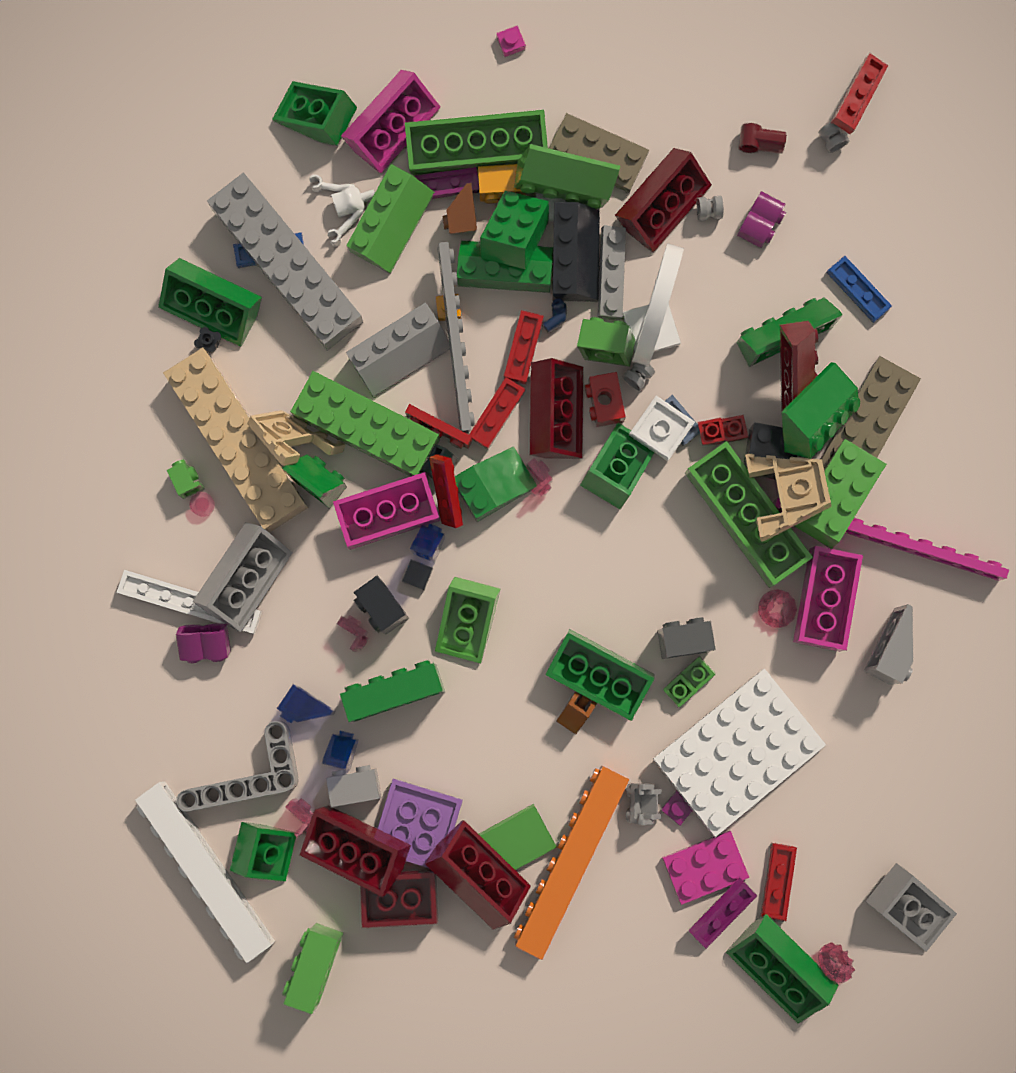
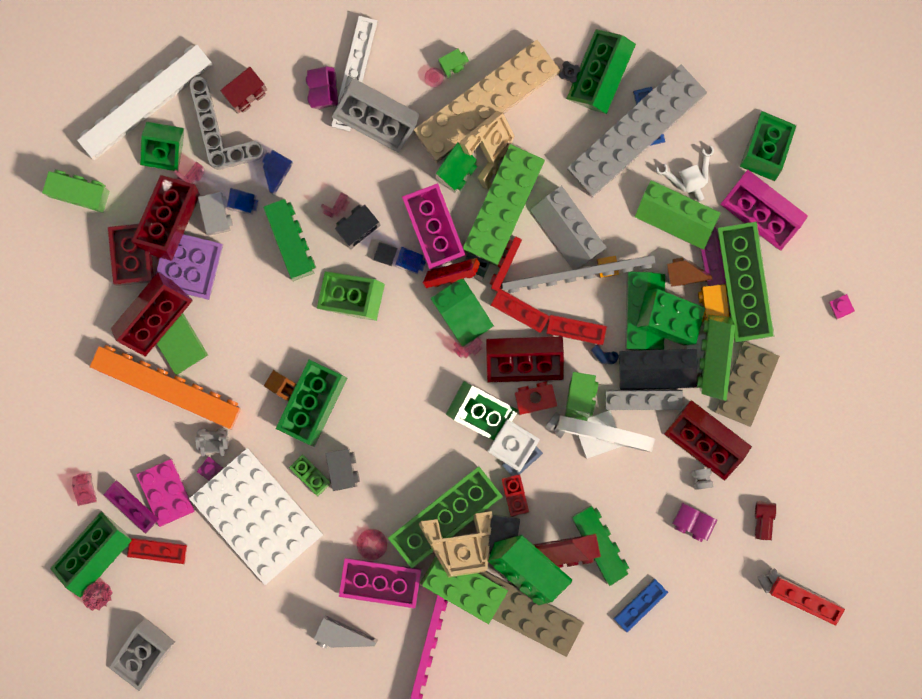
camera: 85 degrees right, 5 degrees up
none -> clear pink bracket [72,473,97,506]
none -> dark red brick [220,67,267,113]

